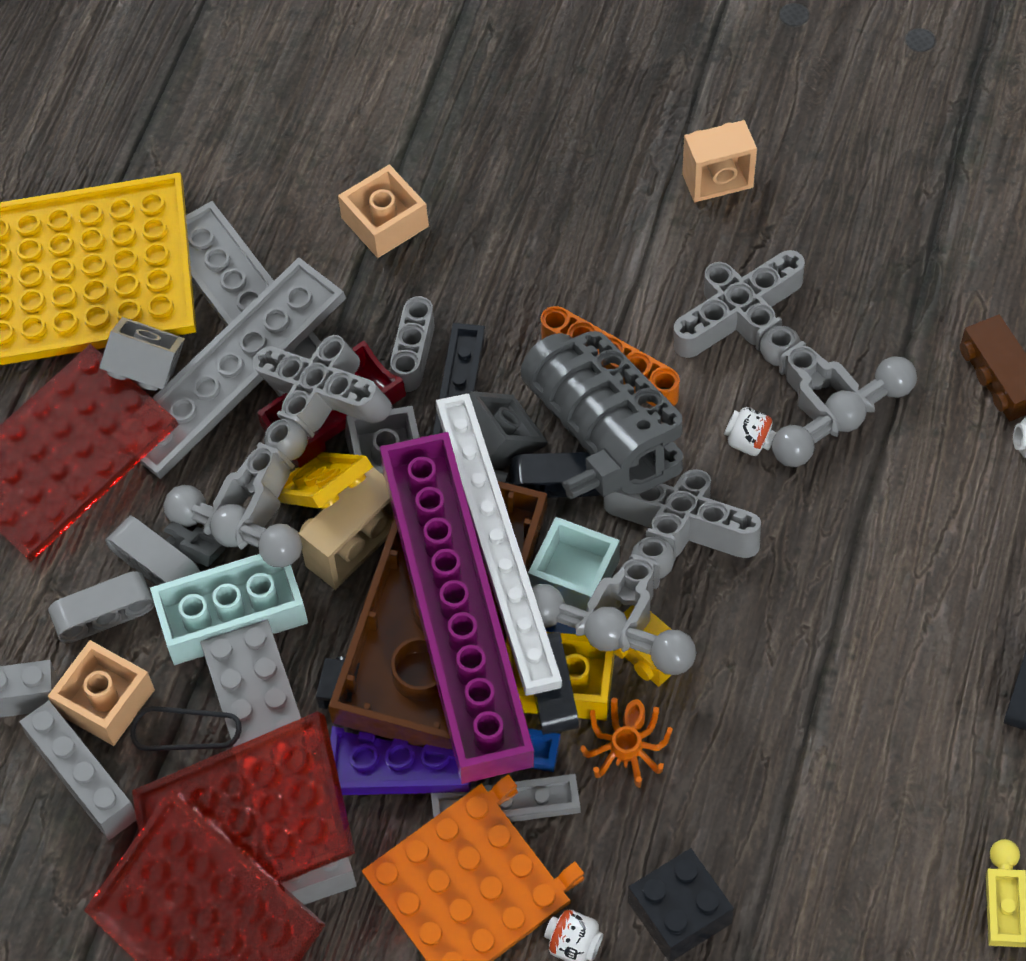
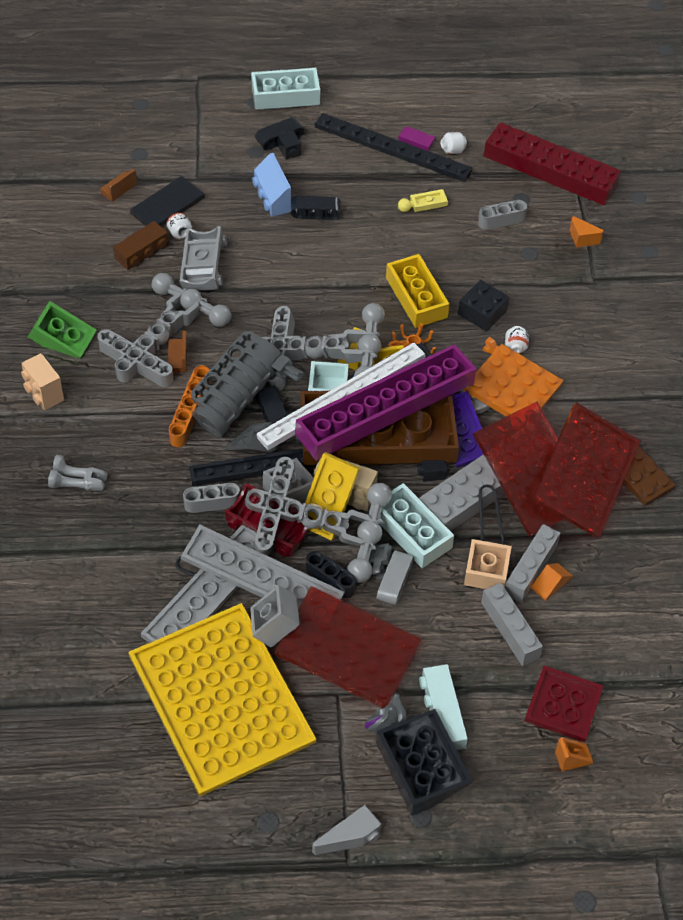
camera: 115 degrees left, 5 degrees down
light grey beam [48,571,155,643] -> none
light nougat brick [338,164,429,258] -> none
white head [724,407,777,456] -> none
none -> bright green slope [27,301,97,359]
none -> light grey piece [48,455,107,491]
none -> dark orange panel [168,331,187,372]
none -> light grey piece [180,226,227,291]
none -> black beam [306,551,356,598]
none -> yellow brick [386,254,449,328]
none -> orange slope [531,563,573,601]

